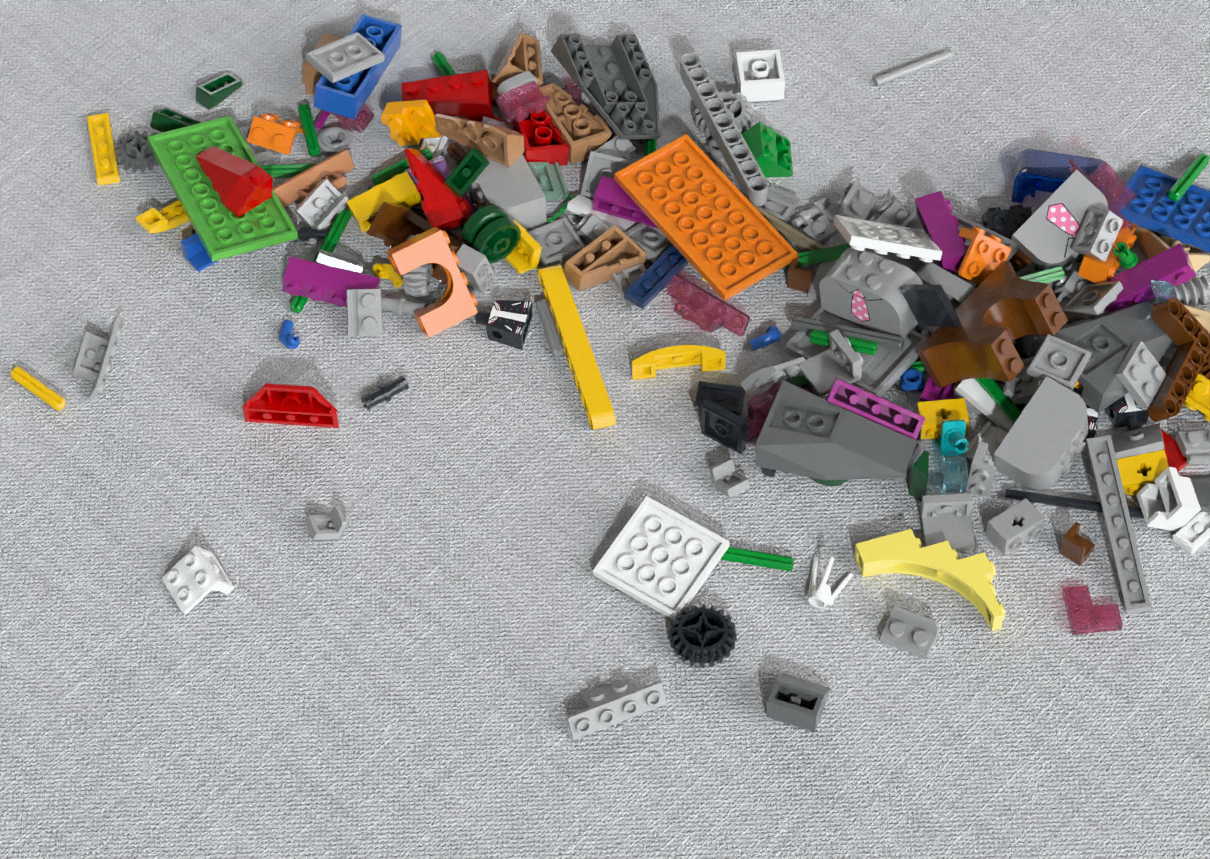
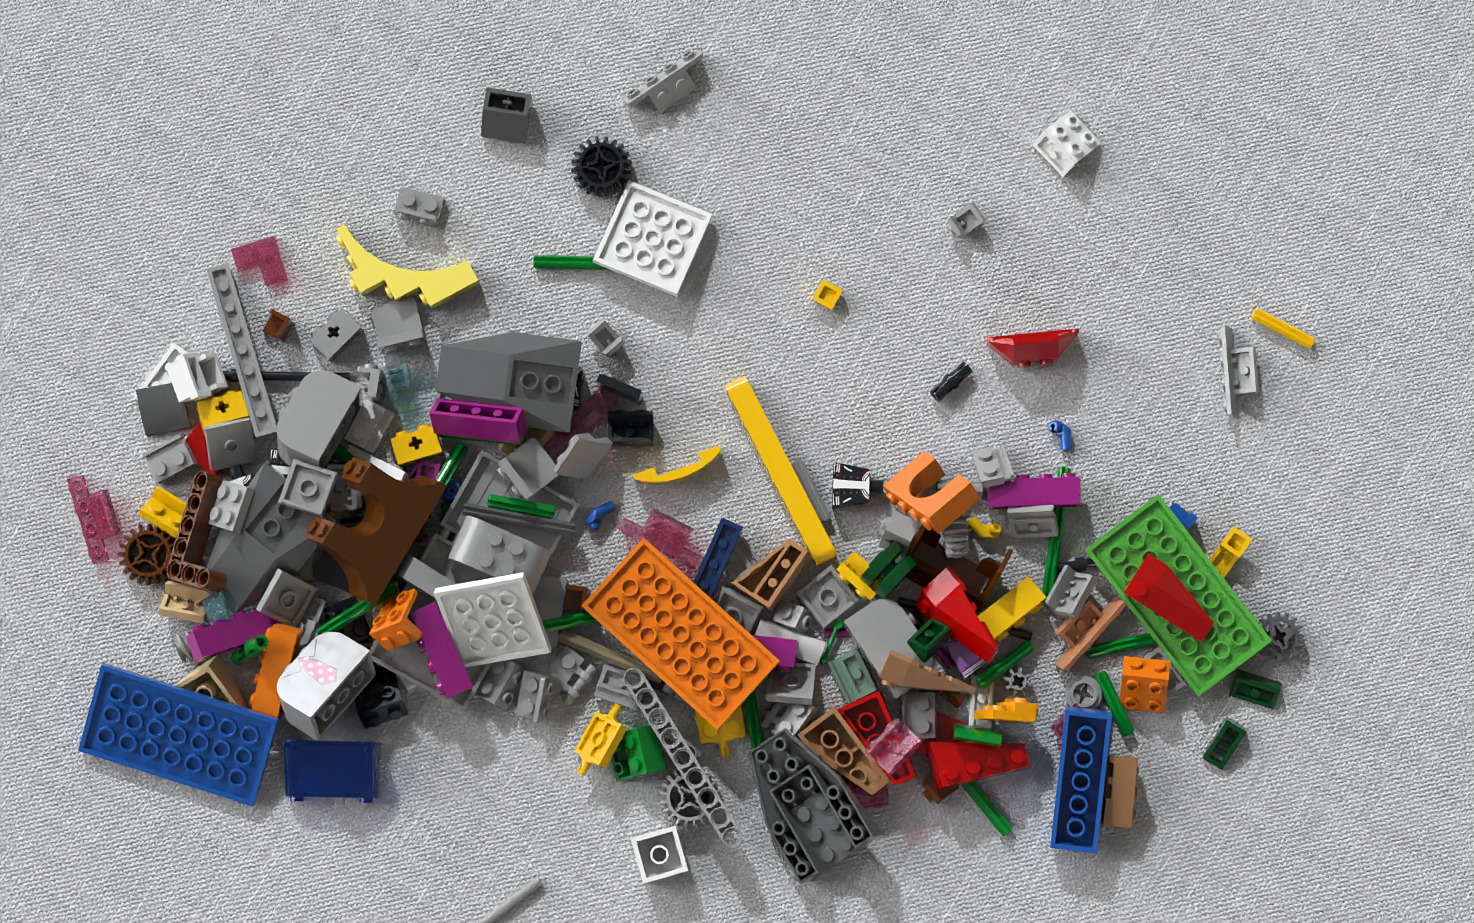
camera: 170 degrees right, 30 degrees up
yellow tile [86,113,120,186] -> none
light grey tile [305,32,385,83] -> none
medium nougat wedge [492,32,543,88] -> none
light grey beam [497,71,538,102] -> none
white plant [806,557,852,609] -> none
black tile [900,284,960,327] -> none
dark green slope [909,451,929,502] -> none
teal bracket [932,420,969,453] -> none
clear pink bracket [1068,158,1137,231] -> none
light grey bracket [1072,207,1123,261] -> none
green axle [1168,153,1210,202] -> none
none -> green axle [435,443,468,486]
none -> yellow plate [574,702,627,776]
none -> yellow plate [812,279,843,311]
none -> green slope [952,722,1002,747]
none -> light grey gear [1003,668,1032,696]

